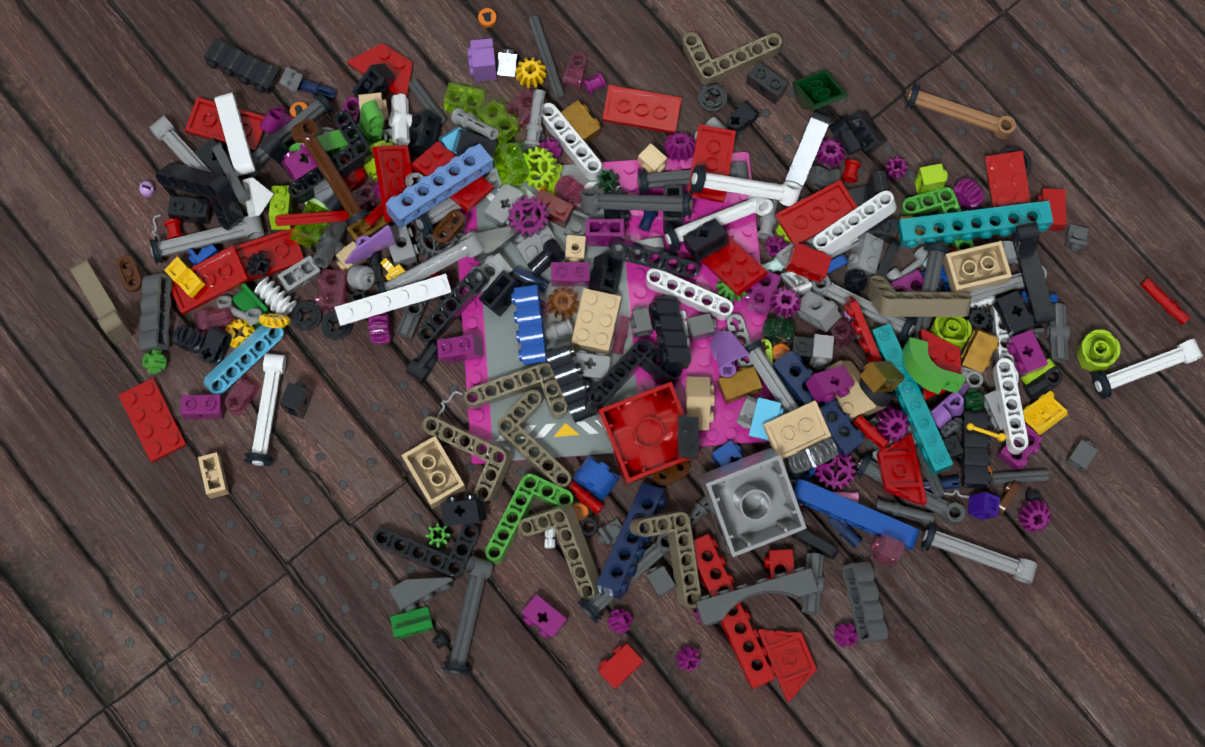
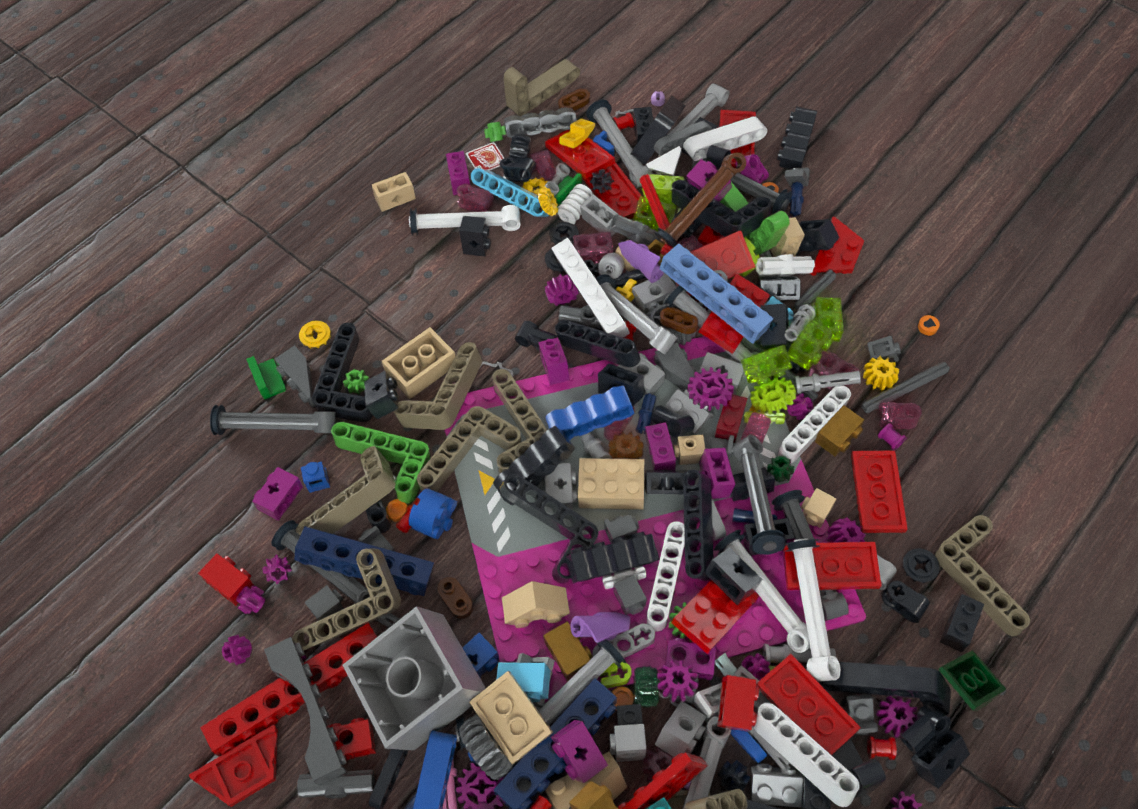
camera: 85 degrees right, 15 degrees down
red plate [118,378,187,463] -> none
black piece [432,631,450,649] -> none
medium lavender brick [467,38,497,82] -> none
red piece [596,382,701,488] -> none
clear pink axle [611,316,630,355] -> none
black brick [676,417,699,459] -> none
none -> magenta gear [236,586,265,614]
none -> yellow gear [299,321,331,349]
none -> blue brick [301,462,330,493]
none -> sticker [466,142,504,170]

